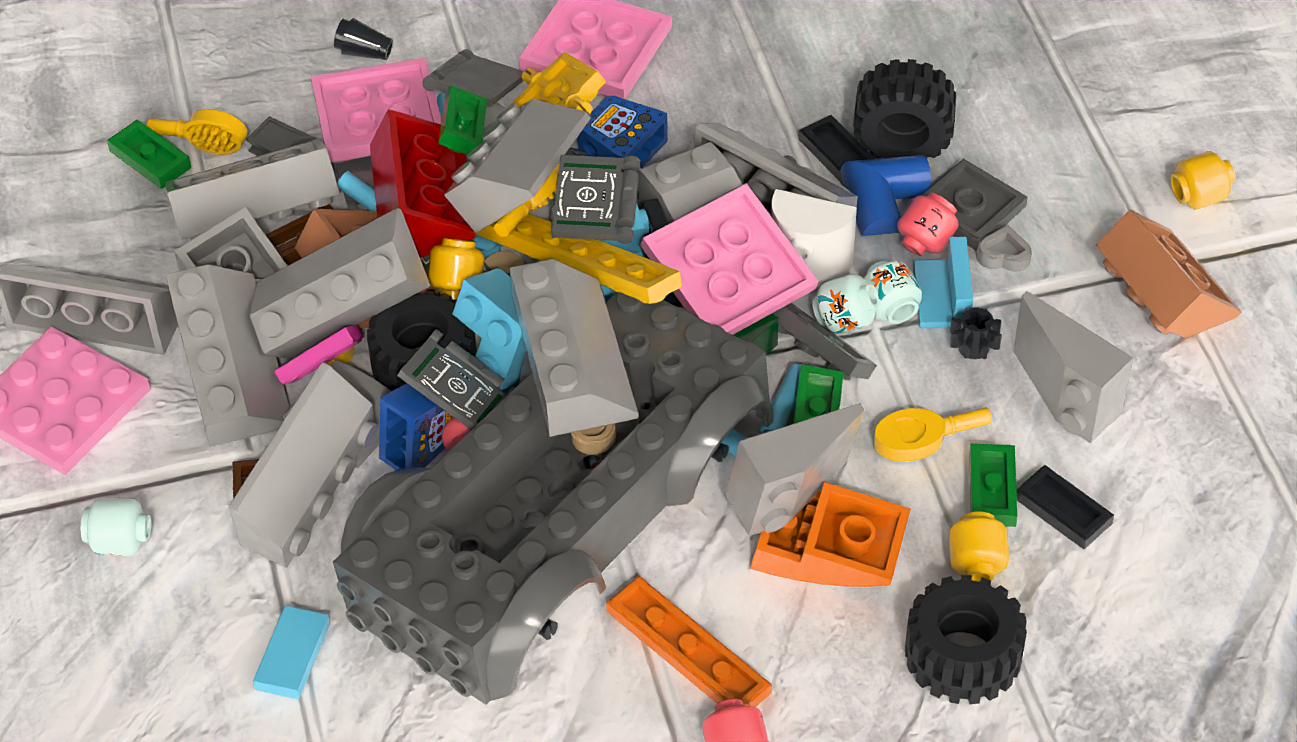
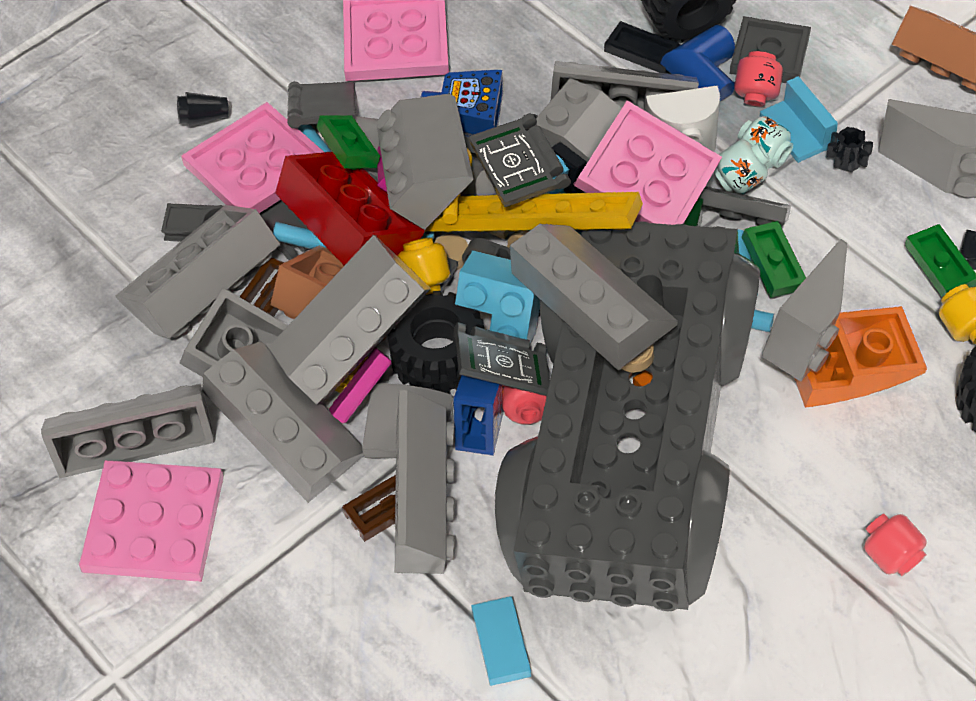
camera: 25 degrees left, 5 degrees up
light aqua head [81,496,151,556] -> none
green plate [107,120,192,189] -> none
yellow piece [146,109,248,155] -> none
yellow plate [509,51,606,115] -> none
orange tile [606,576,772,707] -> none
yellow piece [874,407,992,462] -> none
light grey tile [976,225,1032,272] -> none

